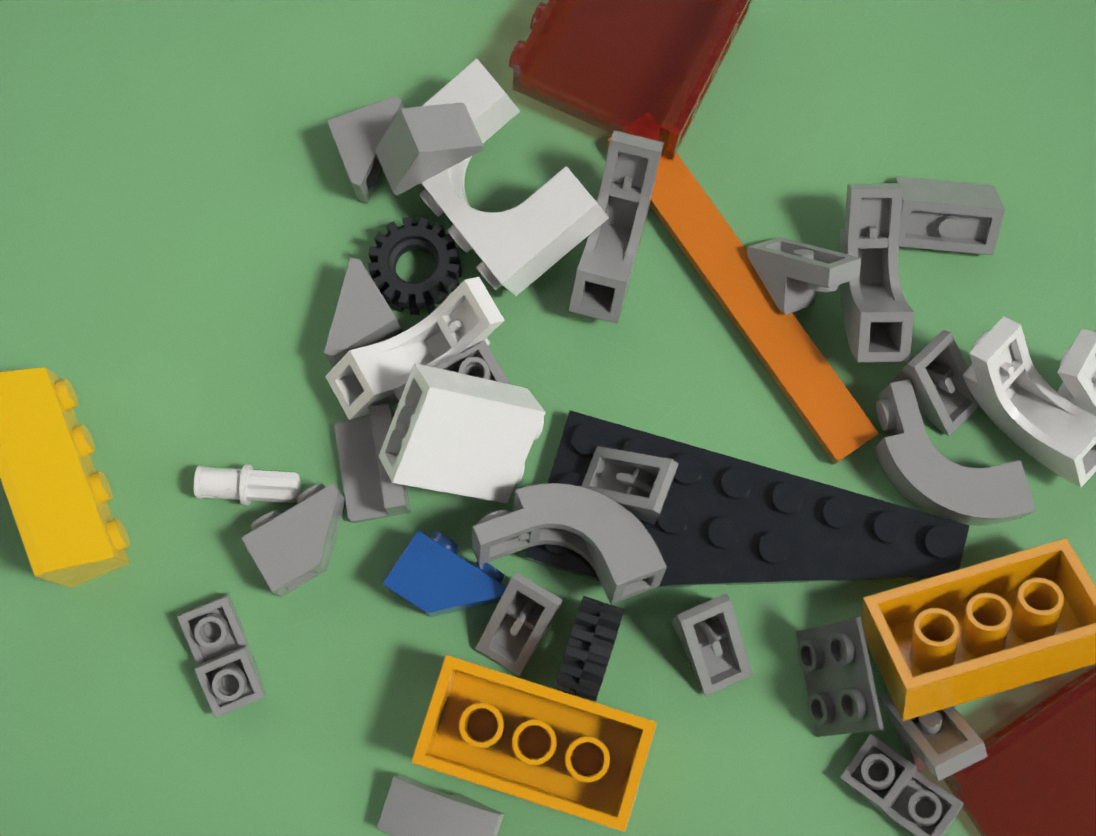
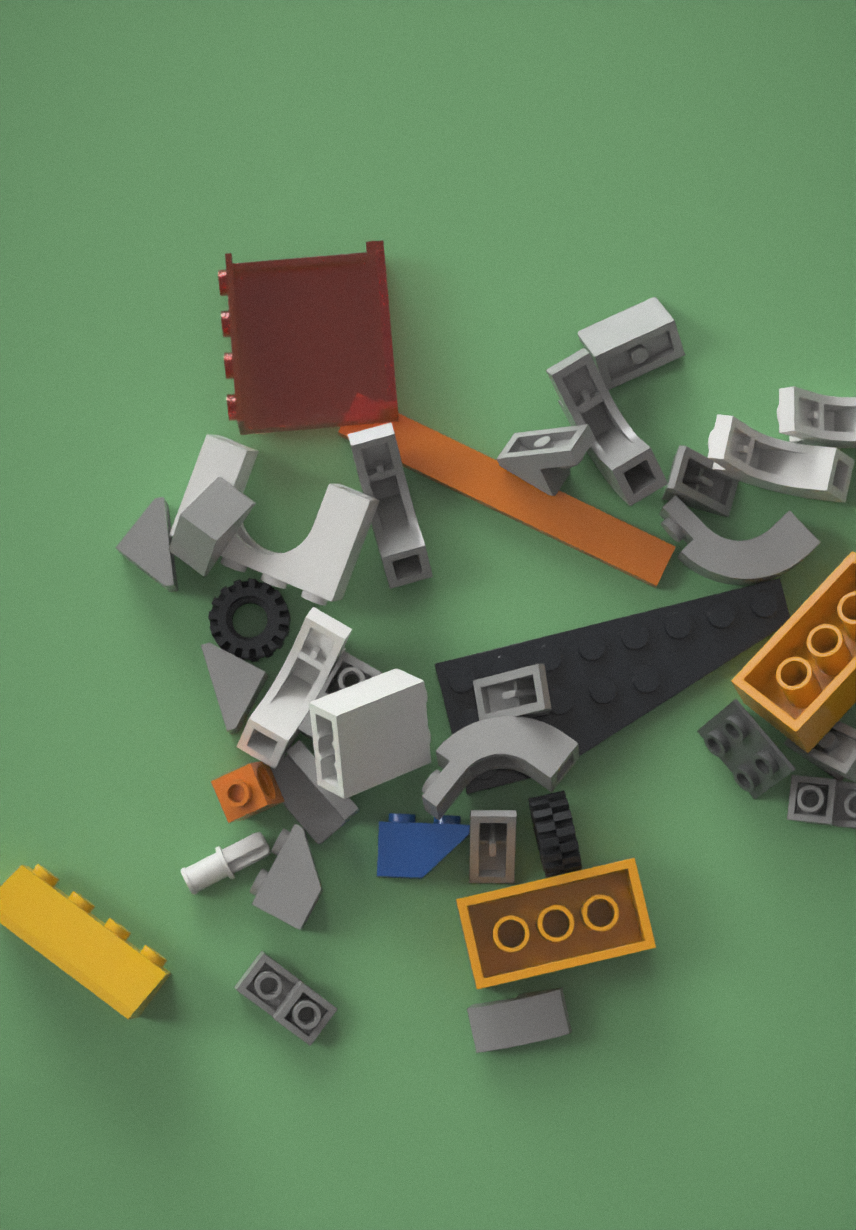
camera: 30 degrees left, 5 degrees up
light grey slope [671,593,753,696] -> none
none -> orange brick [211,762,285,823]

